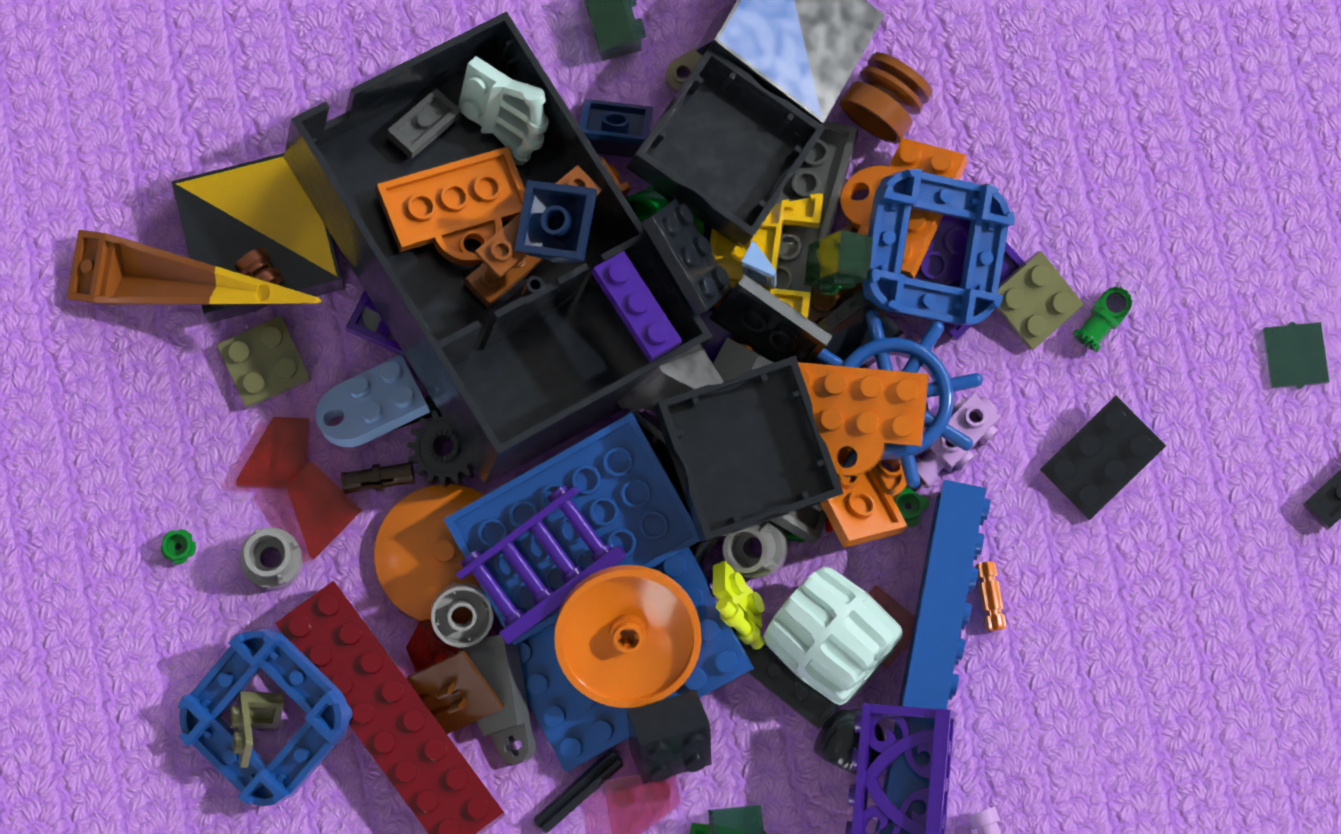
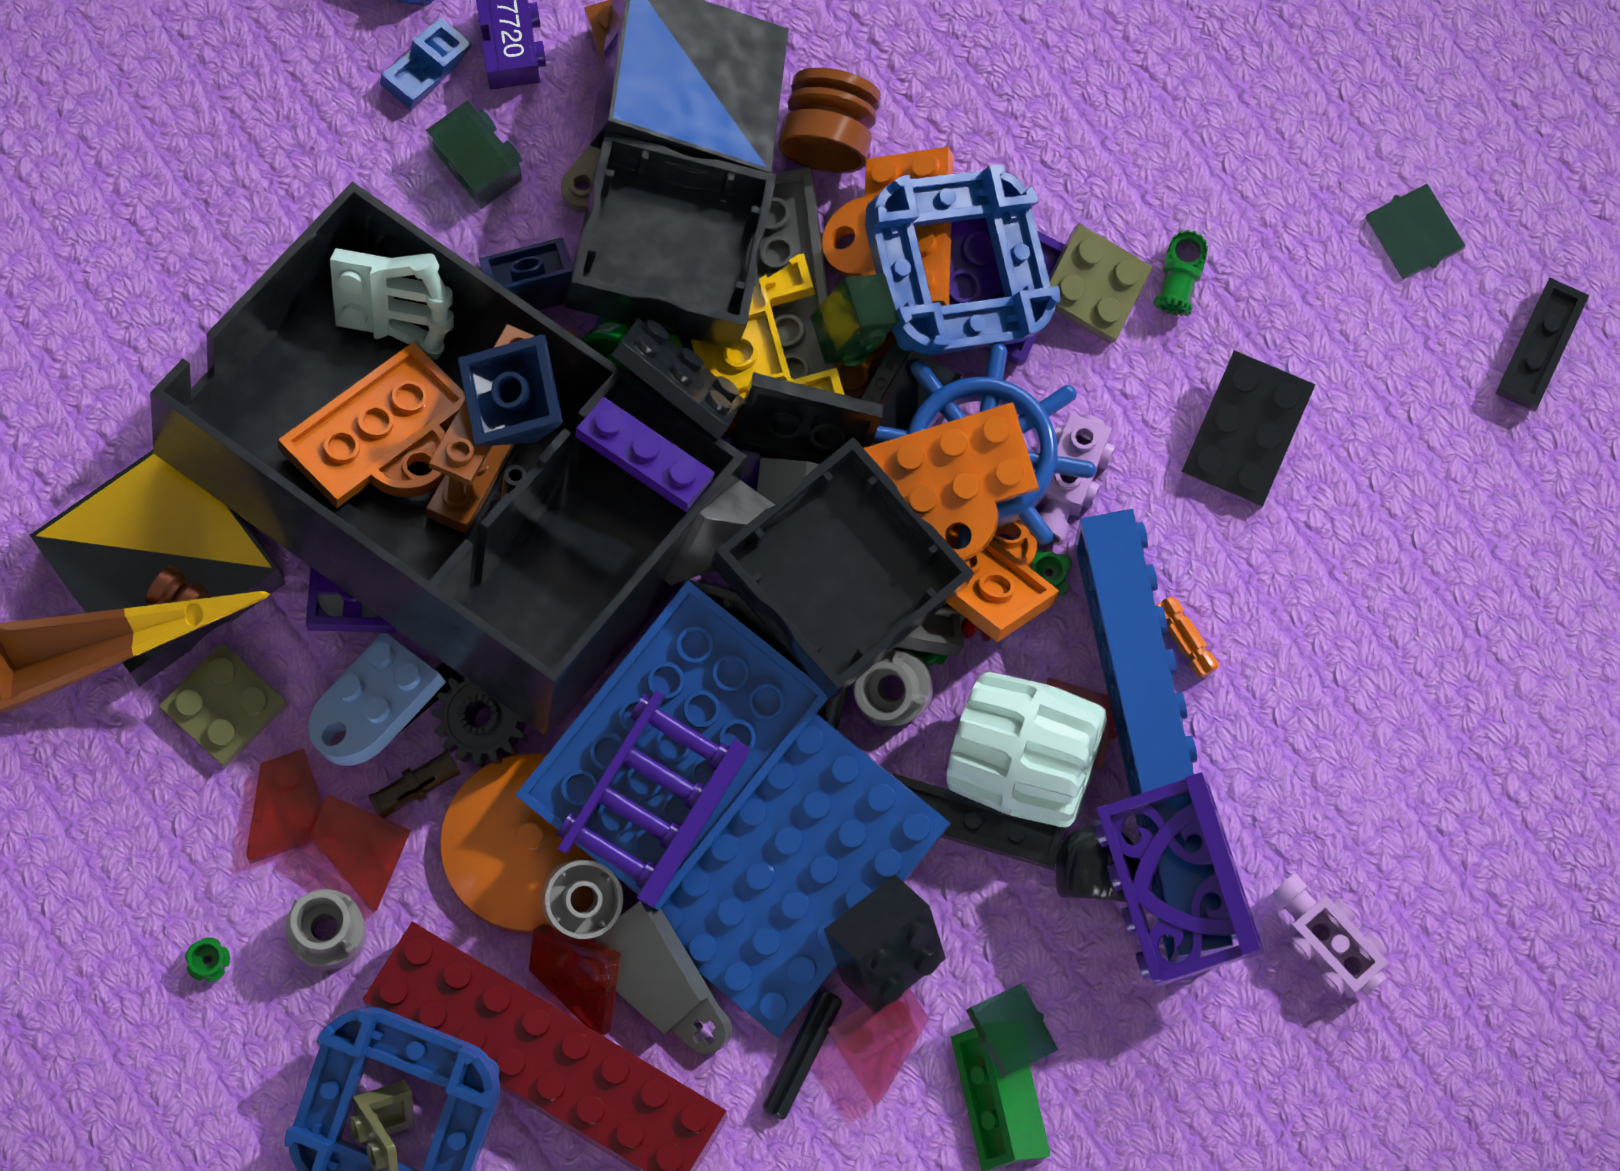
camera: 20 degrees left, 5 degrees down
dark grey plate [386,88,461,159] -> none
reddish brown piece [406,650,504,734] -> none
orange dish [554,565,701,708] -> none
neon yellow plate [713,561,765,650] -> none
light blue slope [741,241,777,289] -> none

